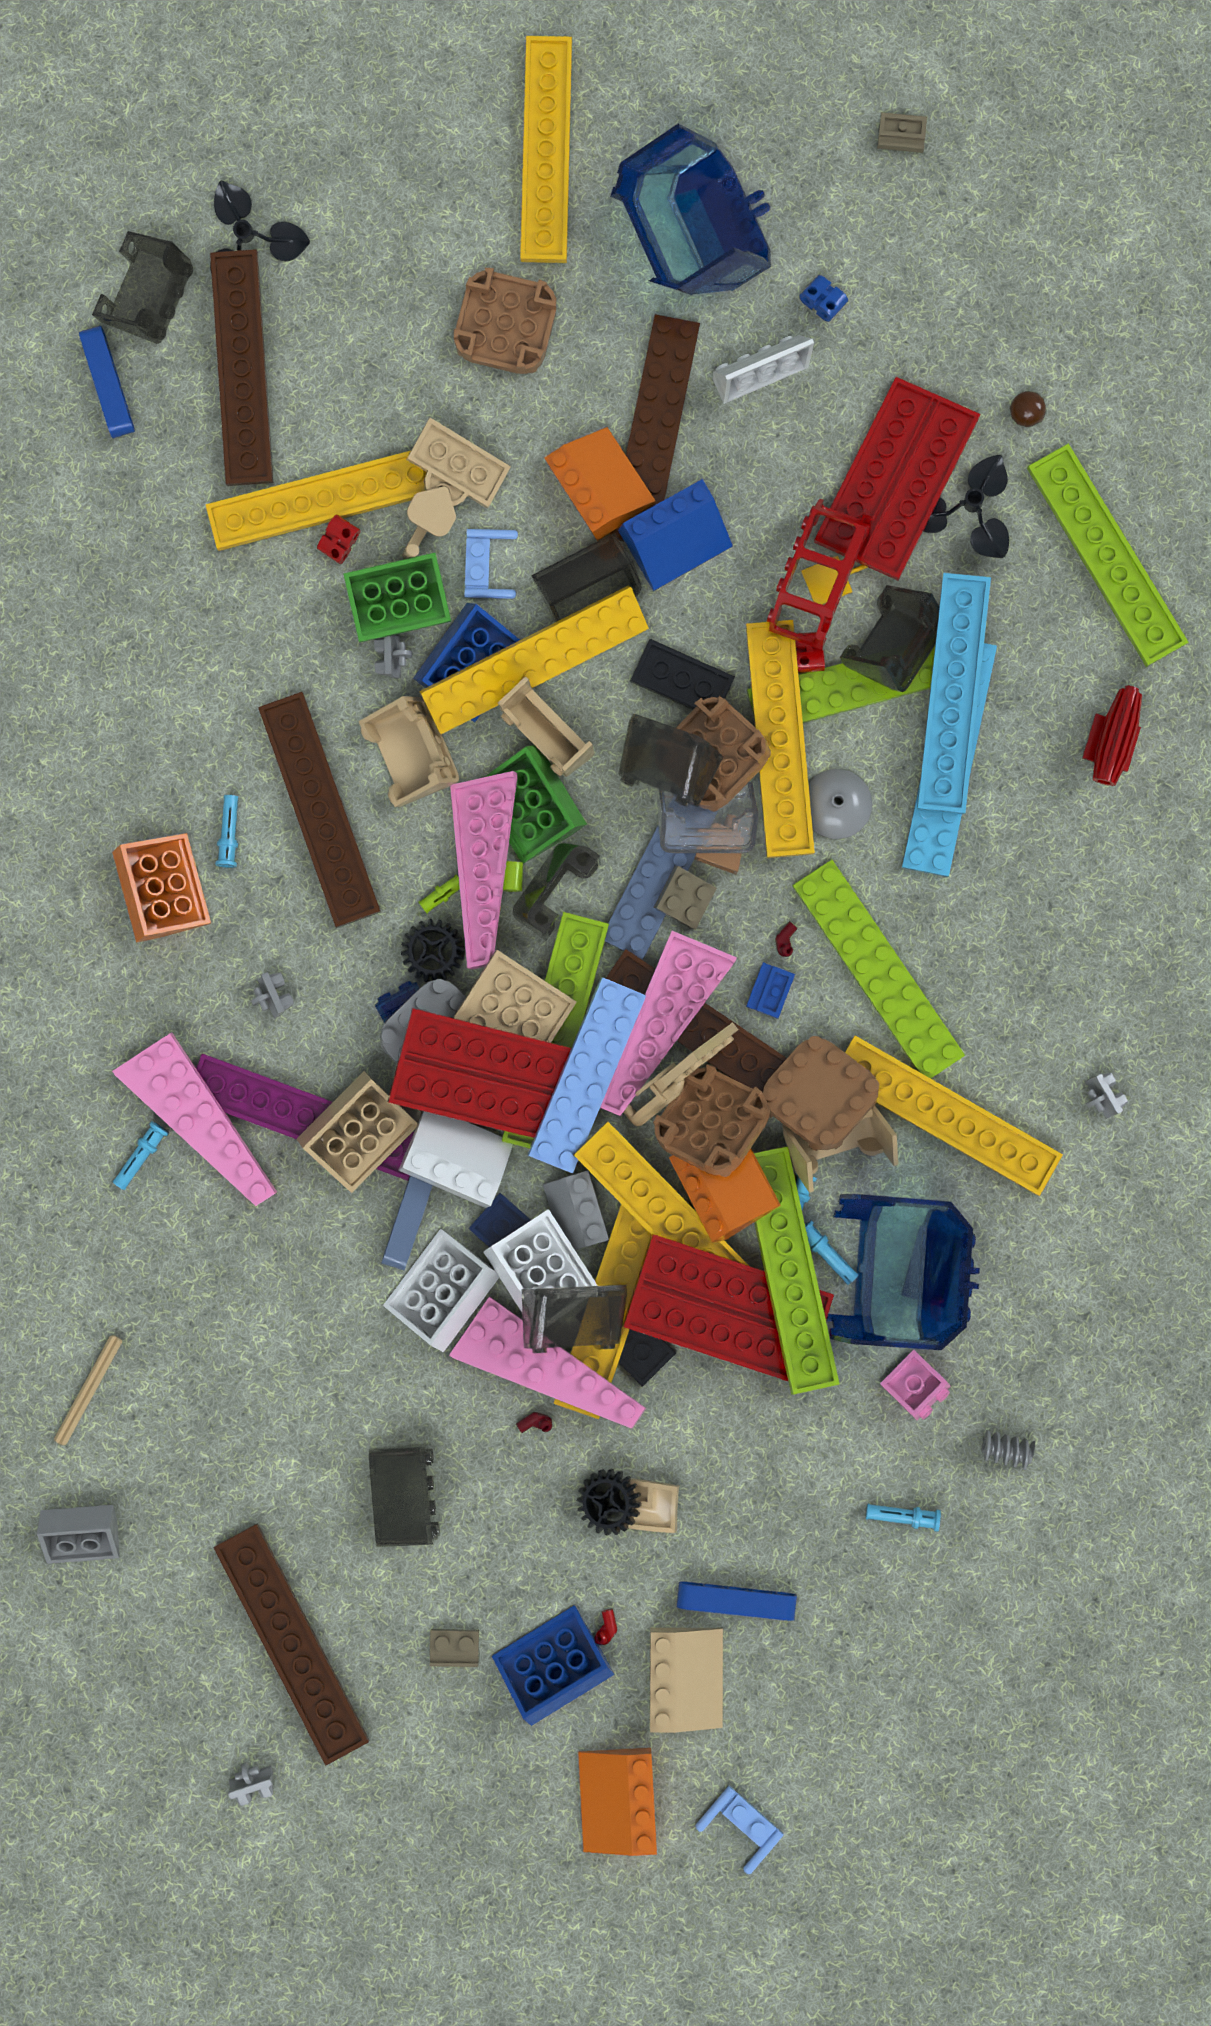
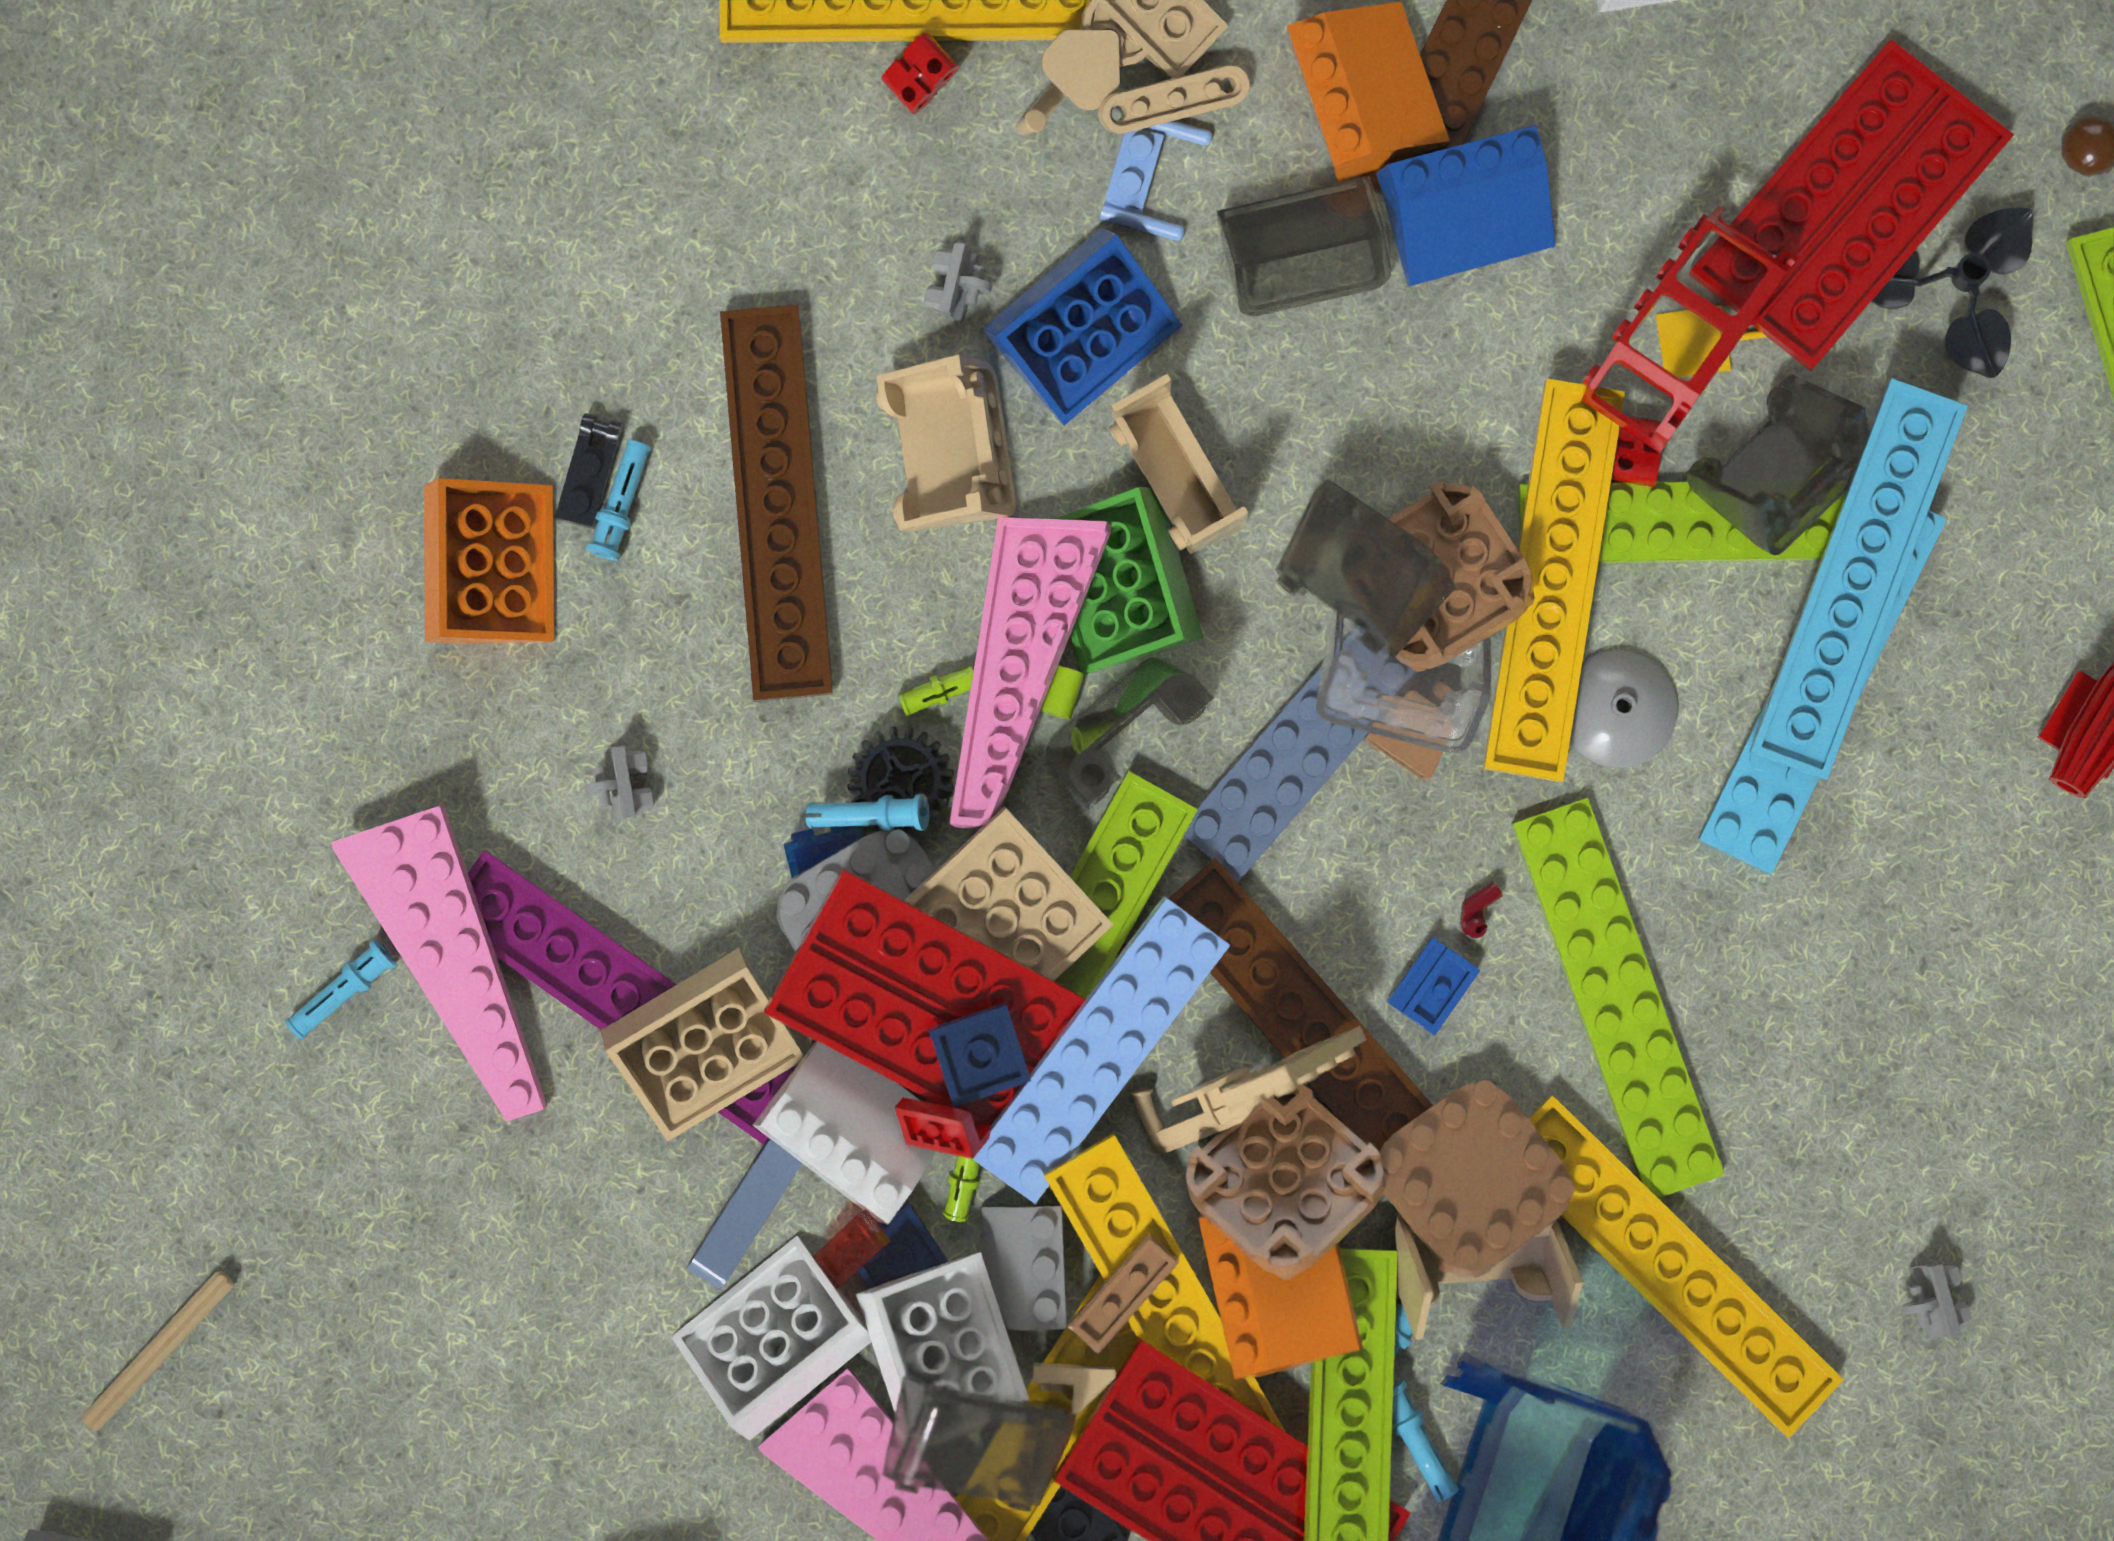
camera: 10 degrees right, 0 degrees up
bright green slope [343,553,451,643] -> none
yellow plate [419,585,649,734] -> none
bright pink wing [600,931,737,1116] -> none
black tile [630,639,735,710] -> none
dark tan plate [654,866,717,930] -> none
none -> black plate [555,413,624,530]
none -> medium azure pin [806,794,929,831]
none -> clear red plate [813,1209,891,1289]
none -> red bracket [894,1097,991,1159]
none -> dark blue plate [928,1002,1031,1107]
none -> lime pin [943,1156,980,1222]
none -> tan slope [1033,1363,1115,1418]
none -> medium nougat tile [1067,1233,1180,1354]
none -> tan plate [1098,65,1250,134]

